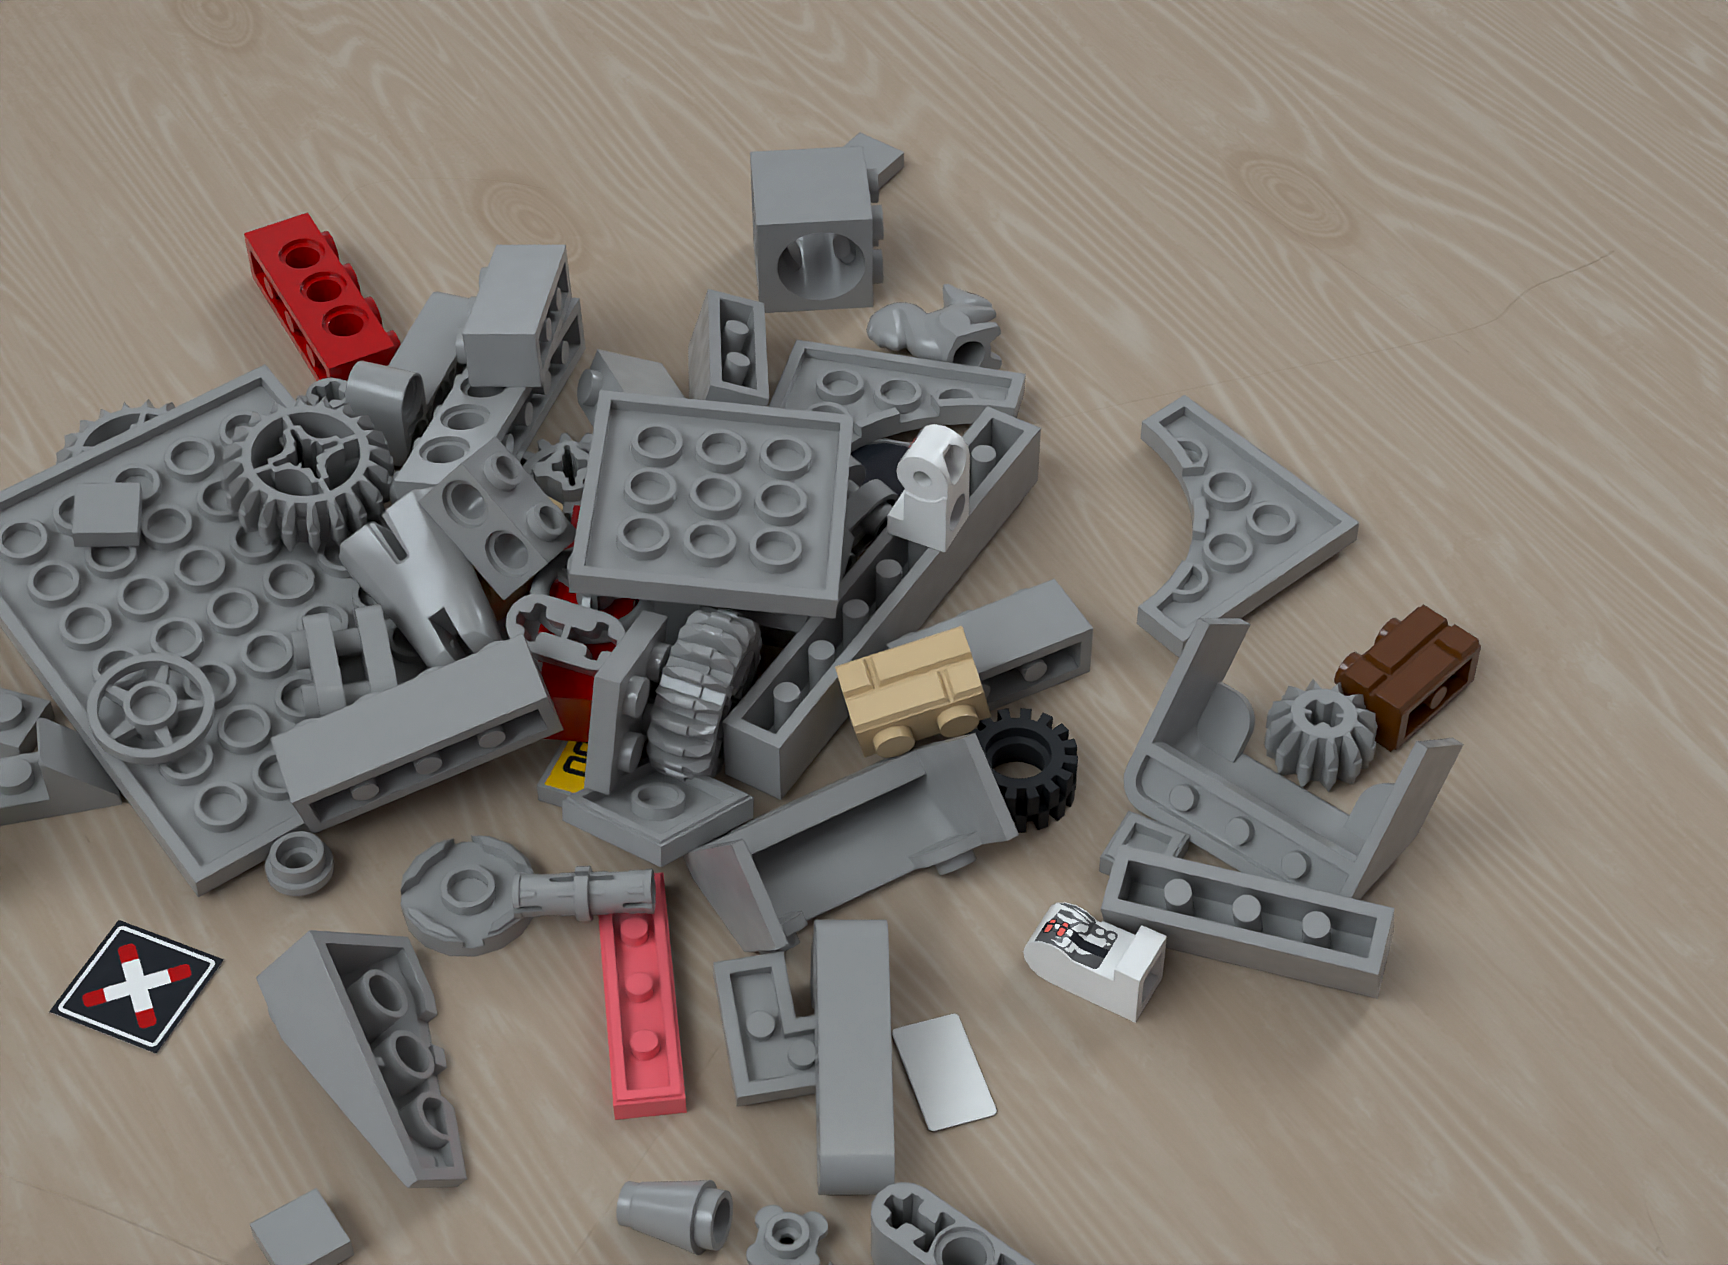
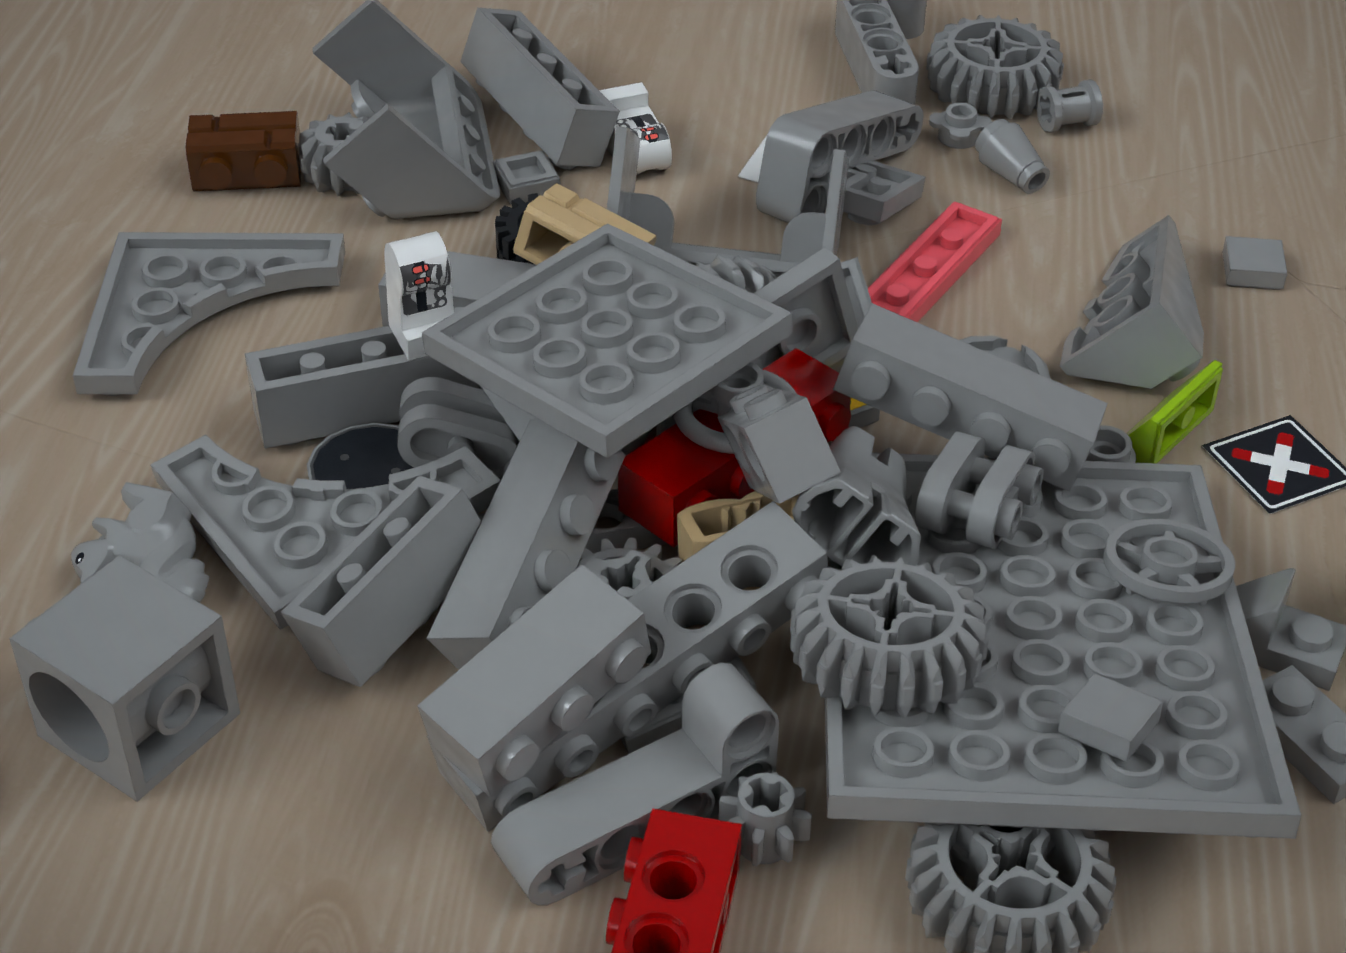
camera: 140 degrees left, 5 degrees down
light grey beam [506,594,627,677] -> none
light grey pin [512,866,656,922] -> none
none -> lime slope [1126,360,1223,464]

